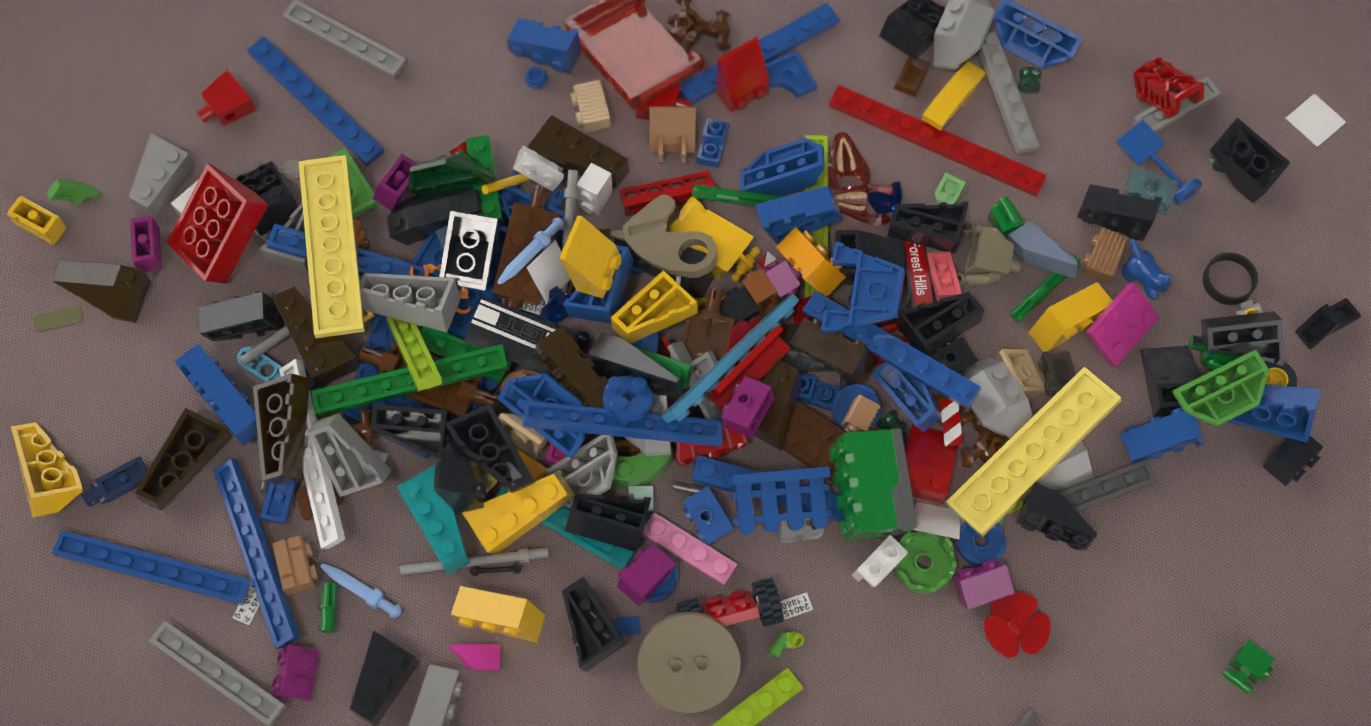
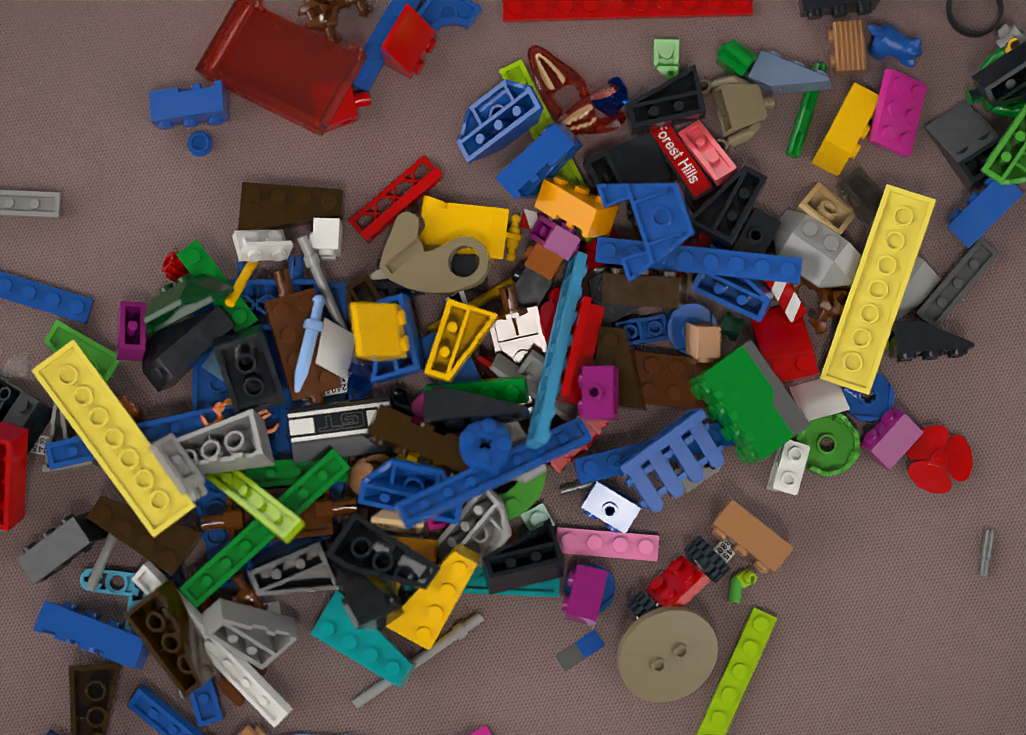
camera: 25 degrees left, 15 degrees up
yellow wedge [451,586,546,644] -> none
black hinge [470,563,522,576] -> none
black wedge [562,577,627,672] -> none
tan brick [570,79,611,133] -> none
medium nougat plate [649,106,696,164] -> none
green axle [692,185,781,207] -> none
blue slope [696,118,729,168] -> none
none -> light grey hinge [149,433,207,501]
none -> medium nougat brick [709,499,794,574]

